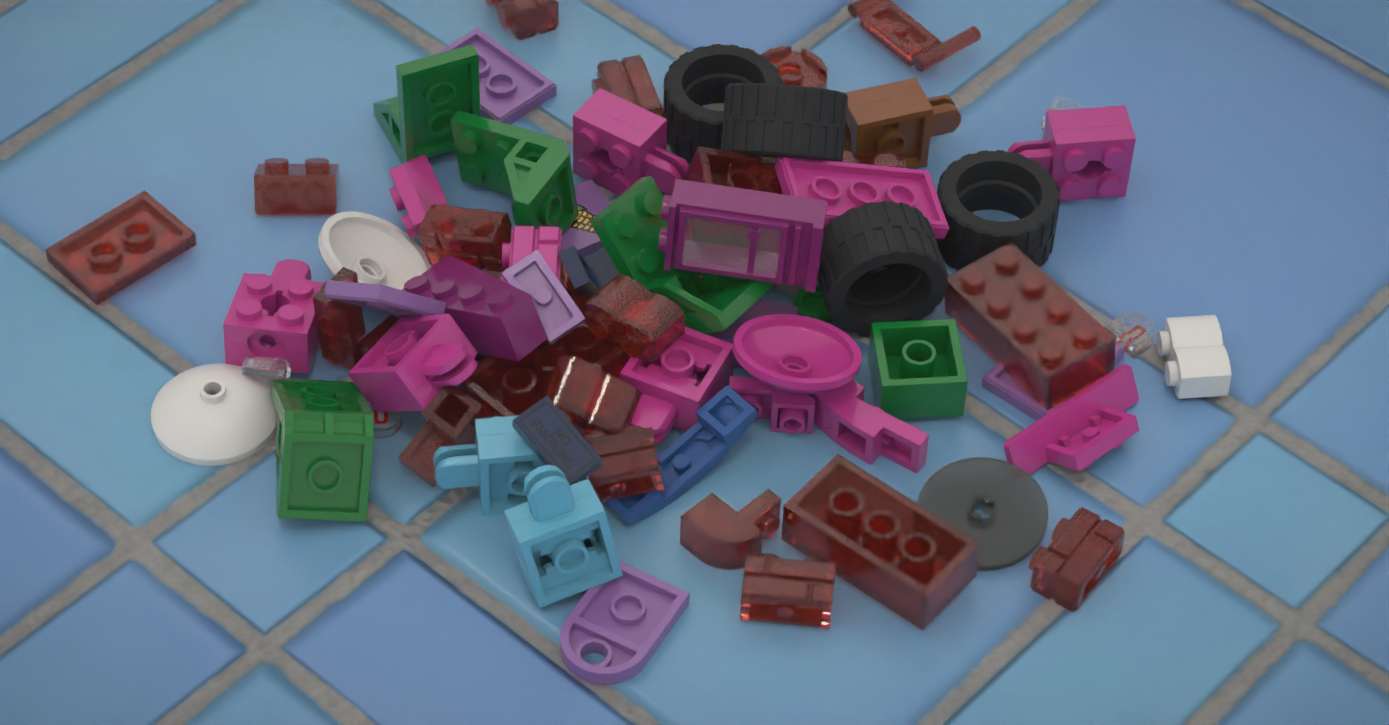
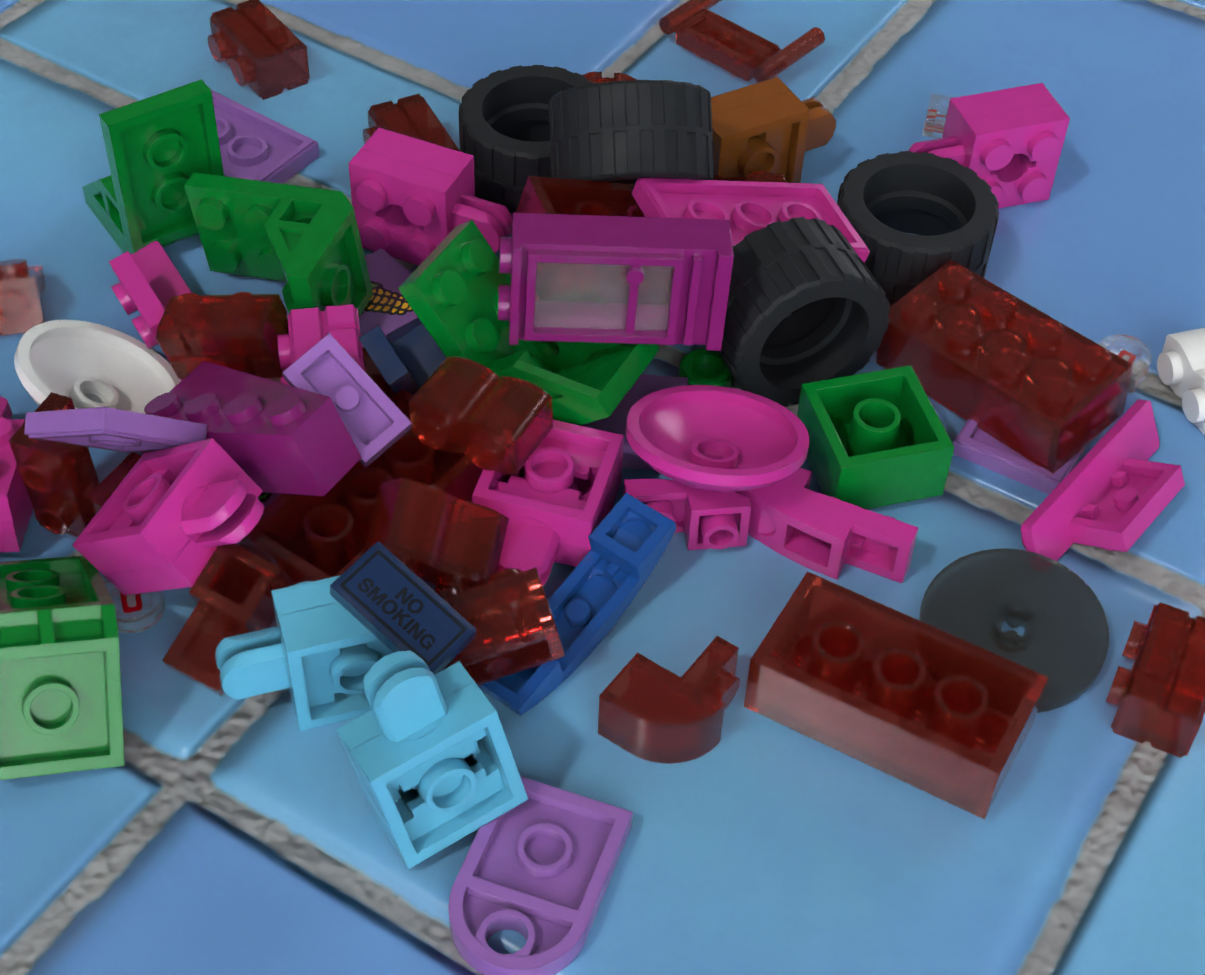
camera: 10 degrees left, 0 degrees up
clear red brick [740,553,836,629] -> none

